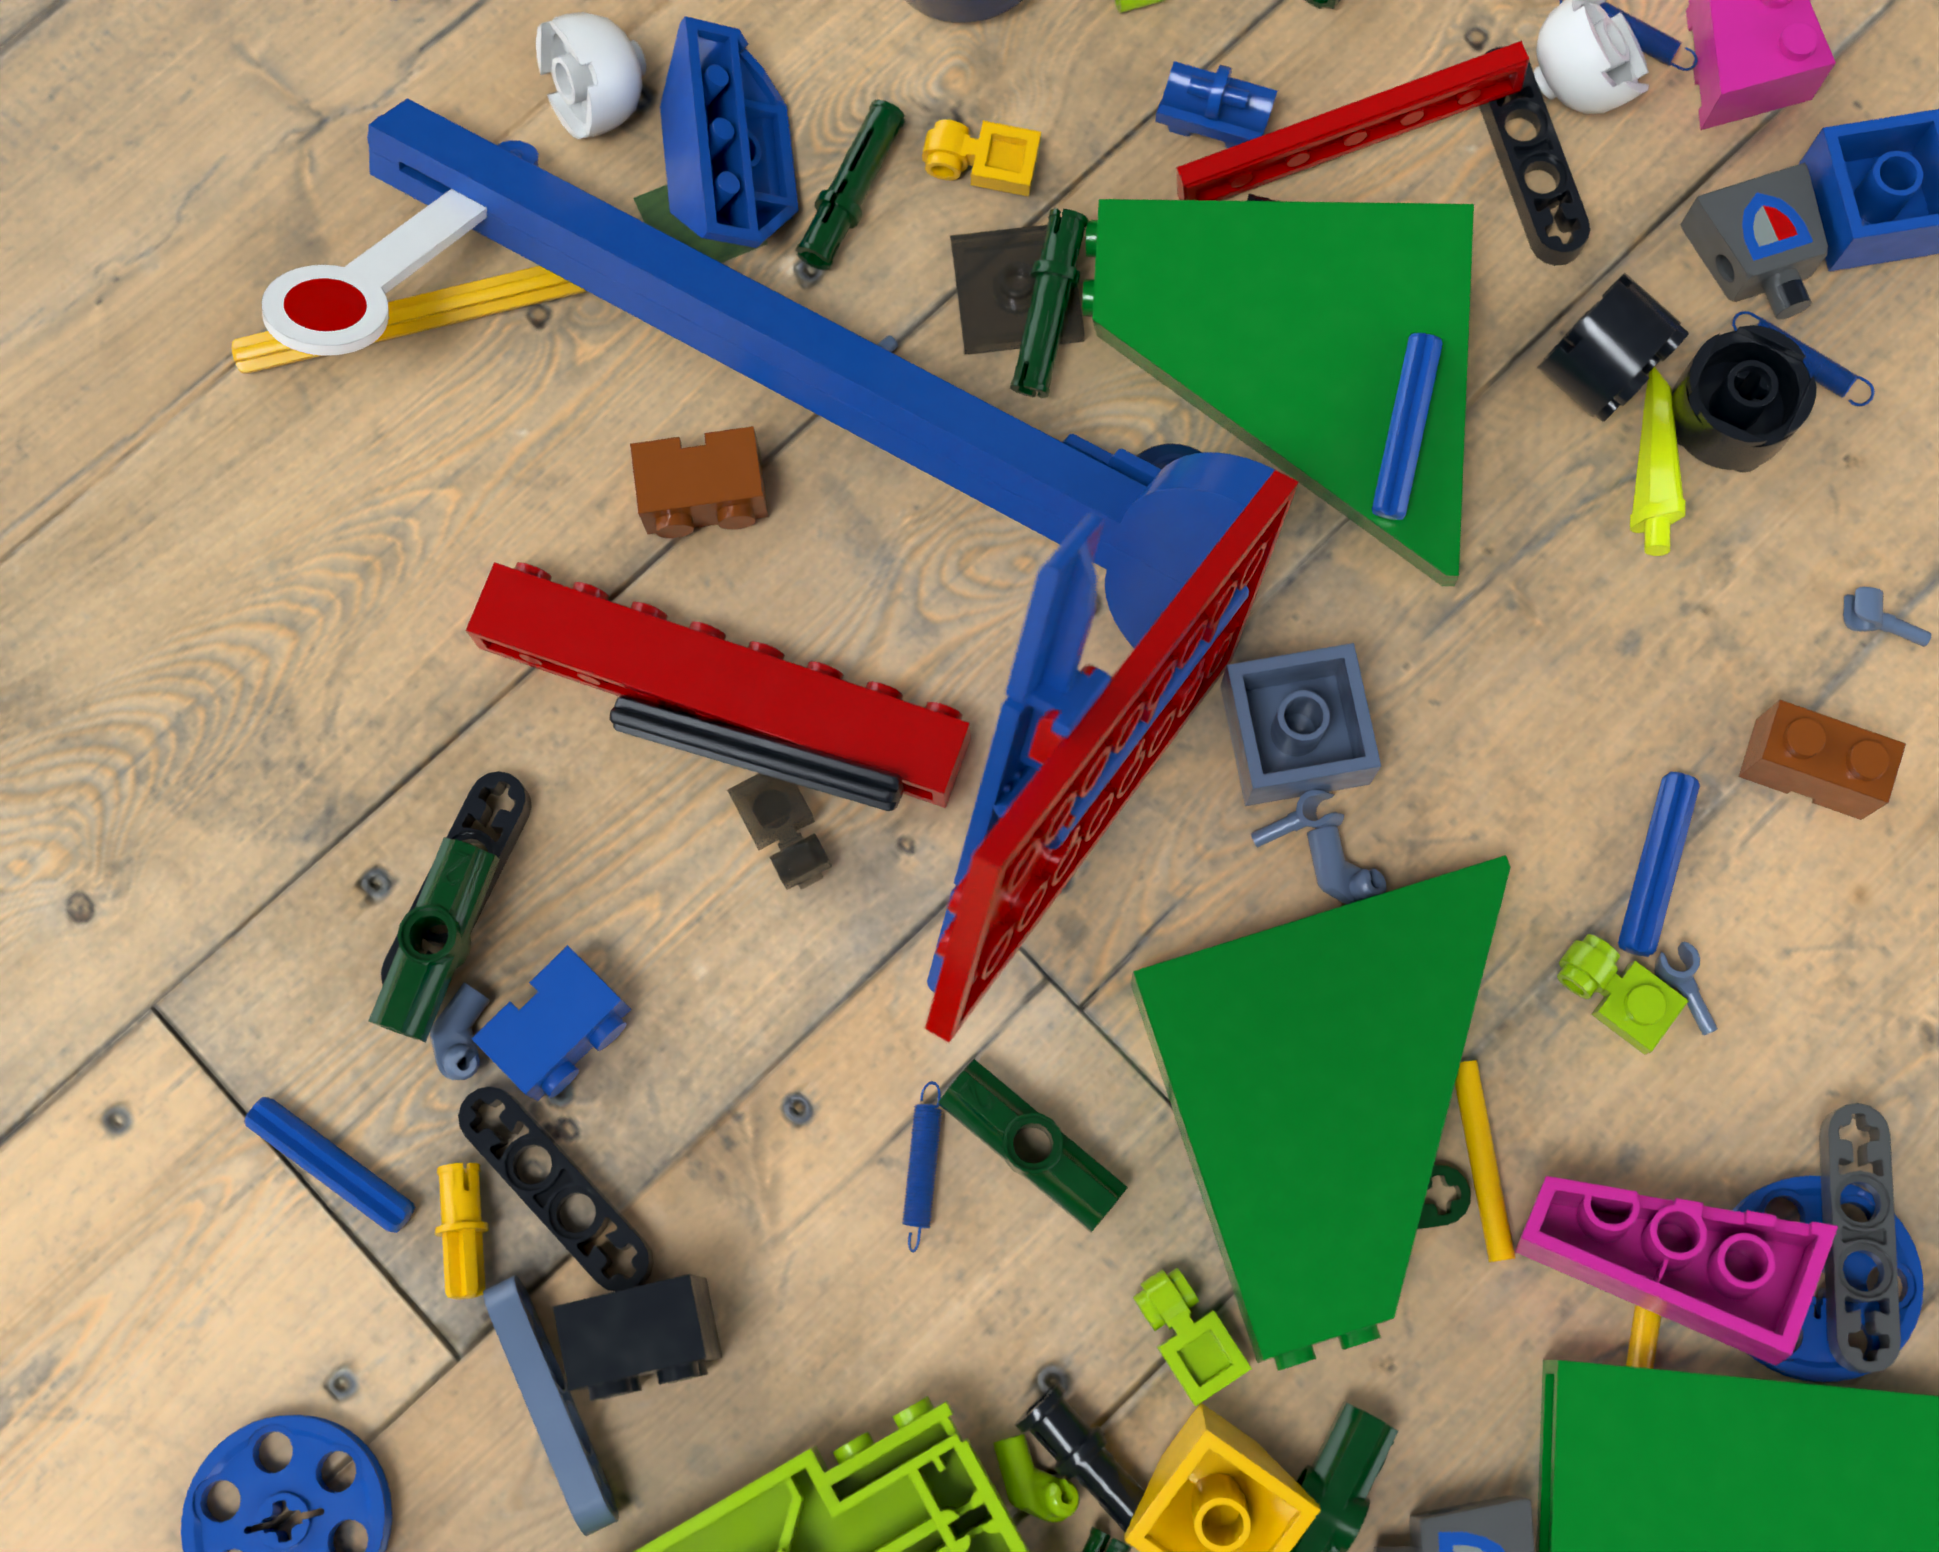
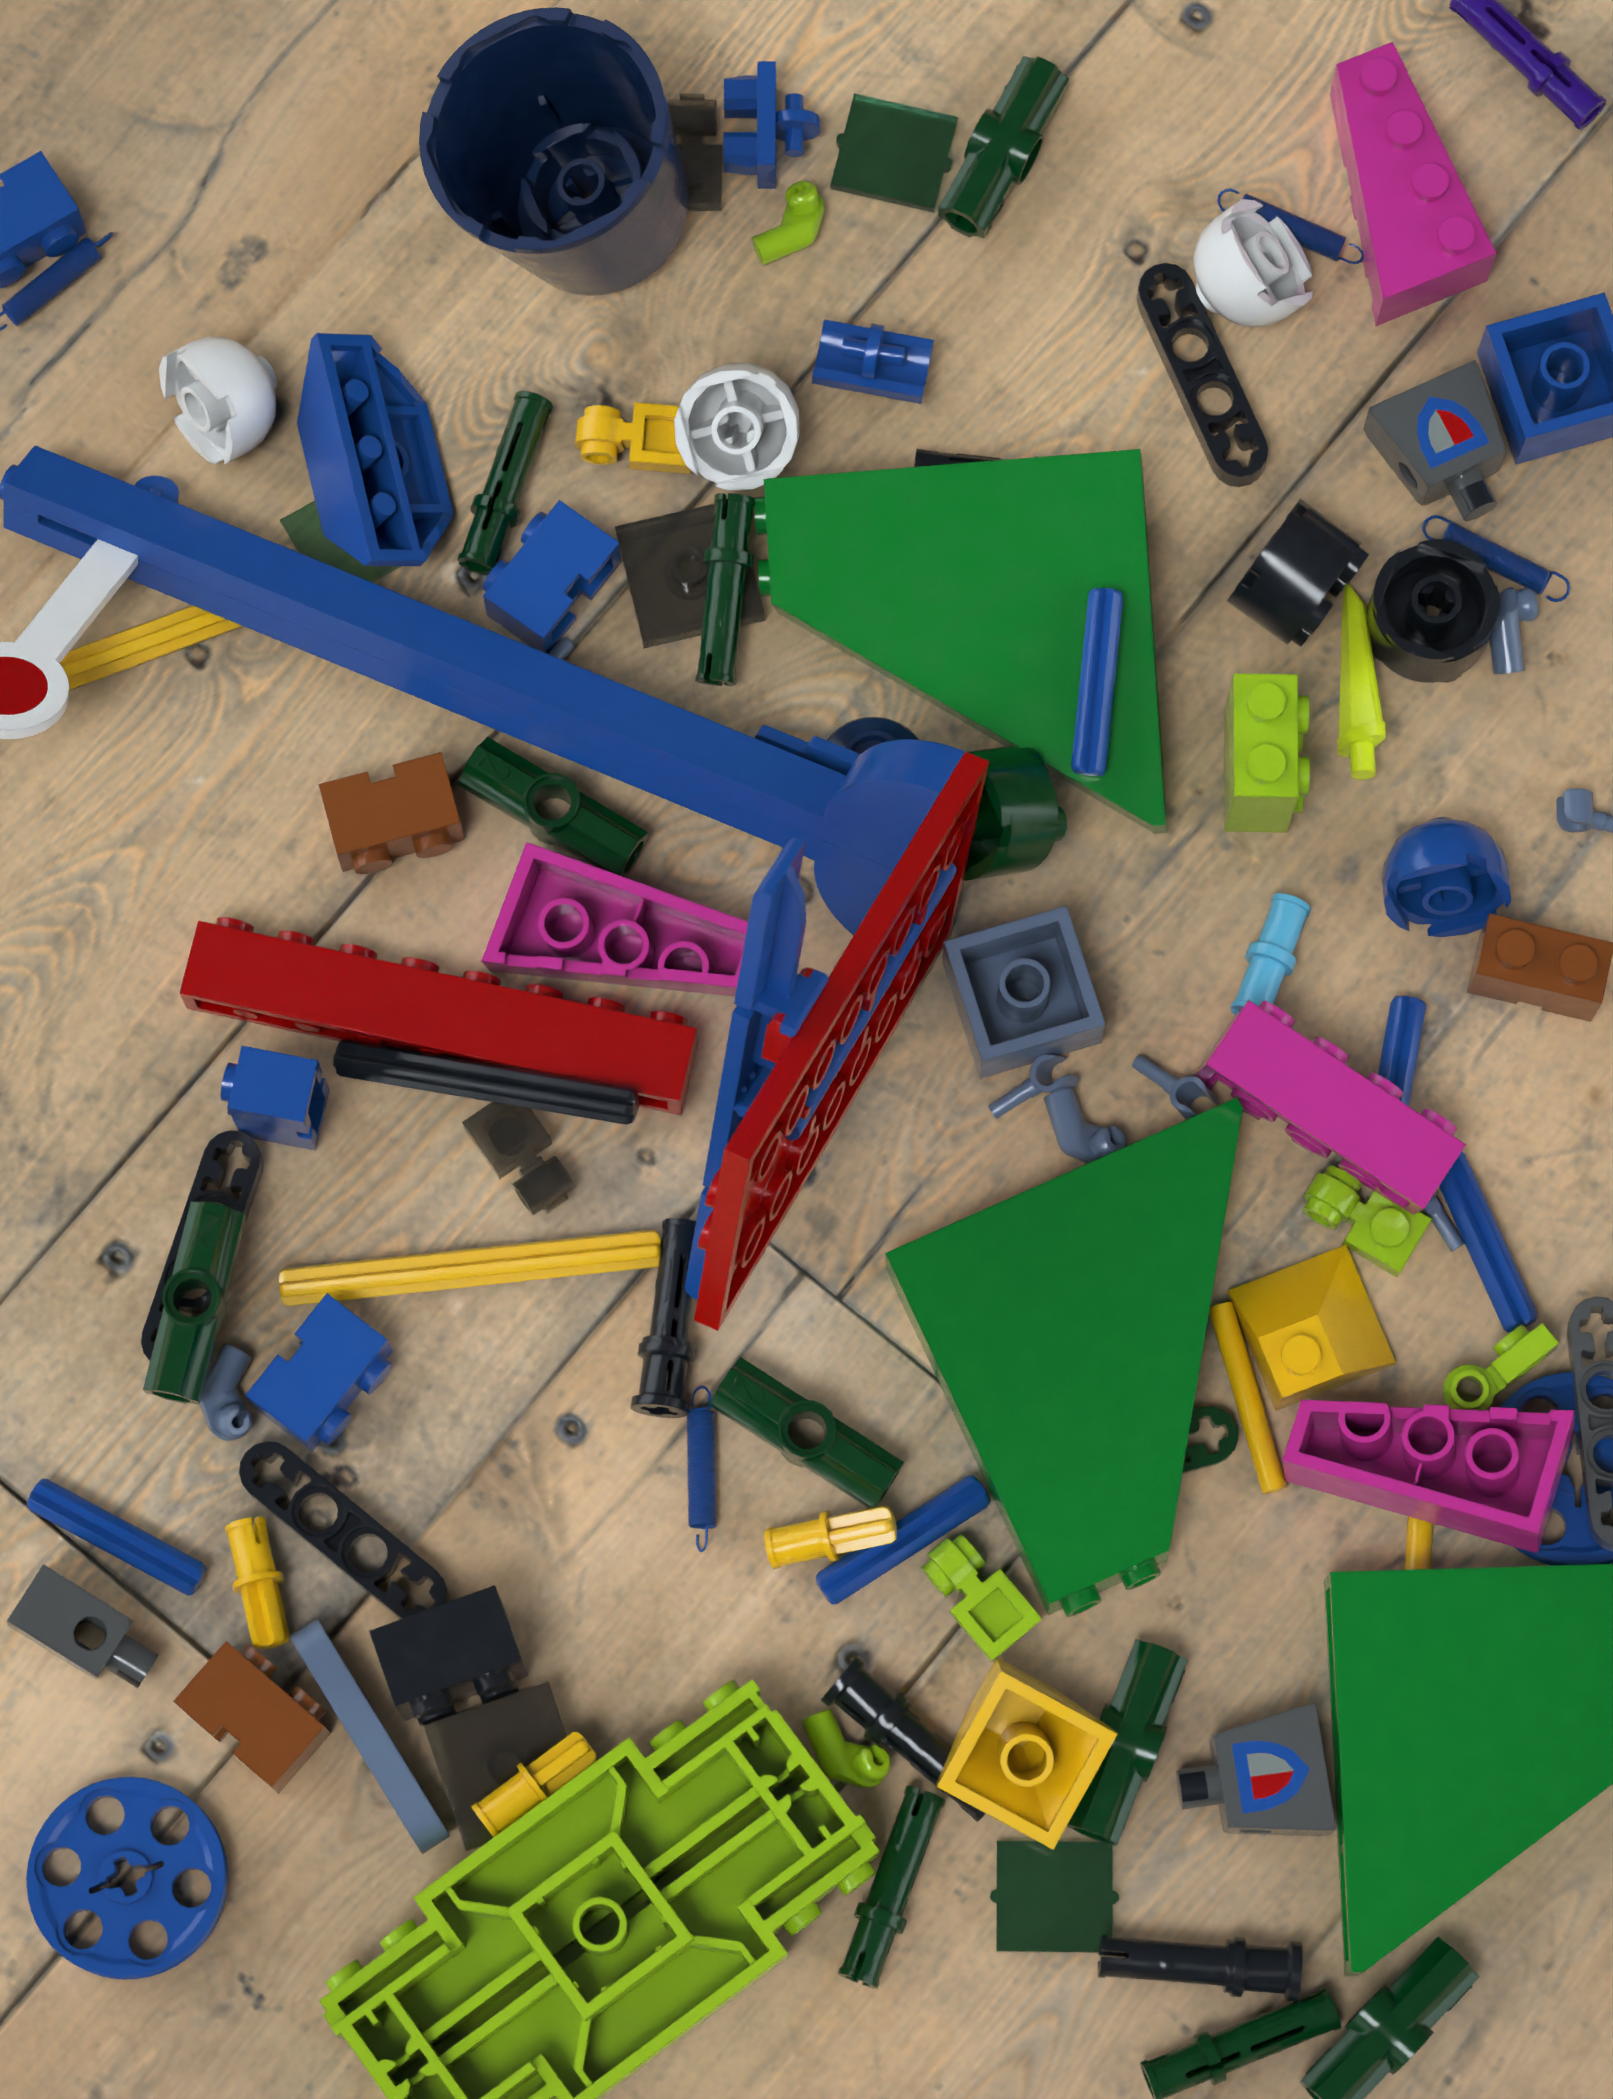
camera: 10 degrees left, 0 degrees up
red tile [1176,41,1529,201] -> none
none -> dark grey torso [7,1564,159,1688]
none -> dark orange brick [173,1641,331,1794]
none -> blue brick [220,1046,329,1151]
none -> yellow axle [279,1229,661,1306]
none -> clear smoke plate [422,1680,567,1851]
none -> dark green piece [458,737,649,877]
none -> yellow axle [471,1731,598,1838]
none -> dark pink wedge [481,842,748,997]
none -> blue brick [483,500,621,654]
none -> black pin [630,1218,696,1418]
none -> white cylinder [674,362,800,491]
none -> yellow axle [764,1505,897,1569]
none -> blue axle [816,1475,990,1605]
none -> dark green brick [963,746,1067,881]
none -> sand blue hand [1132,1054,1218,1120]
none -> dark pink wedge [1194,1000,1466,1215]
none -> lime brick [1224,673,1310,833]
none -> yellow slope [1227,1245,1396,1411]
none -> medium azure pin [1230,893,1311,1014]
none -> blue cylinder [1382,817,1511,937]
none -> blue axle [1439,1151,1537,1332]
none -> lime plate [1443,1323,1559,1411]
none -> sand blue arm [1489,587,1538,674]

